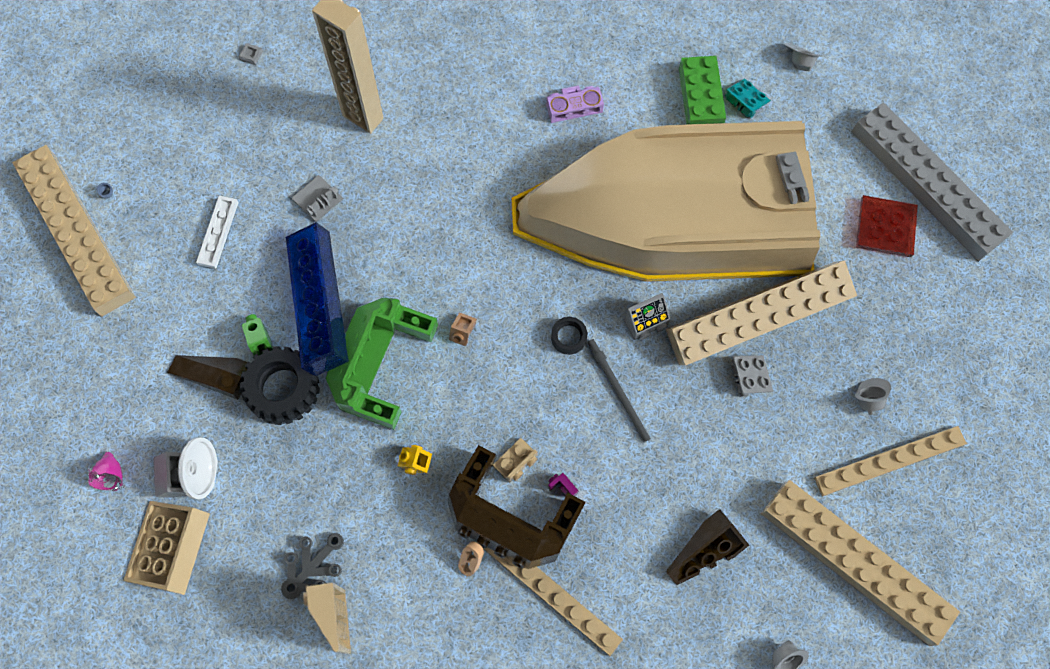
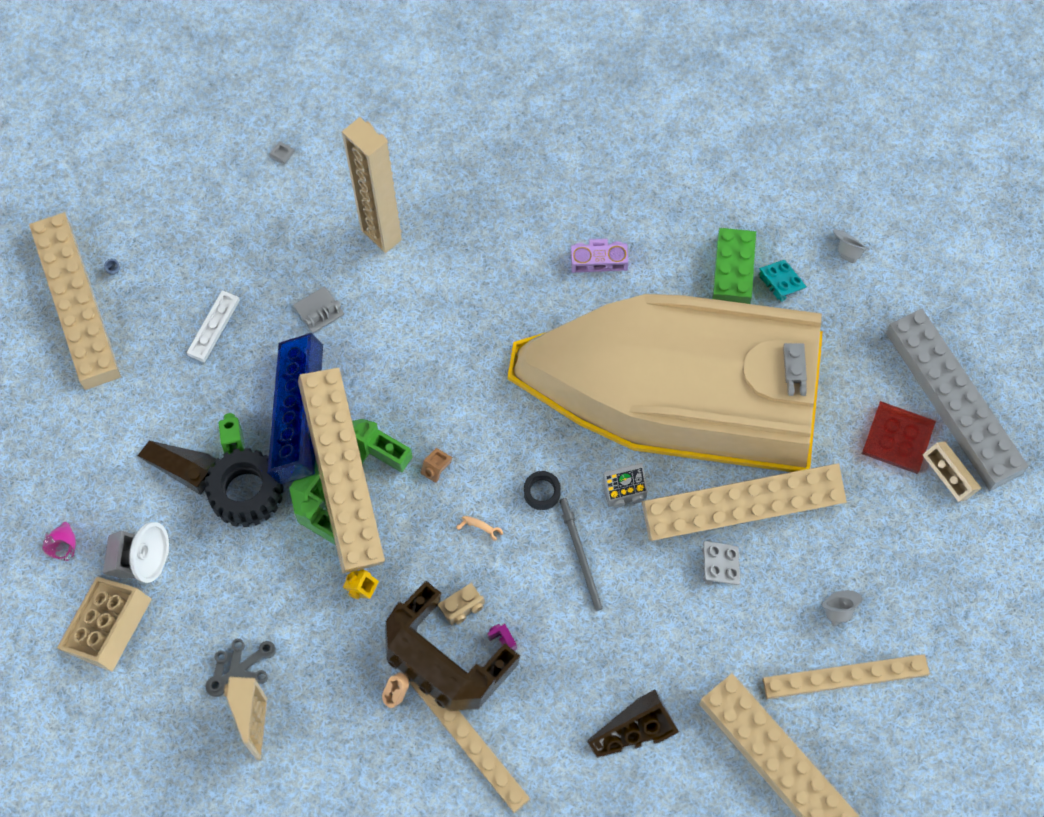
camera: 15 degrees right, 5 degrees down
none -> tan brick [298,367,385,574]
none -> light nougat piece [456,516,503,541]
none -> tan brick [923,442,982,502]

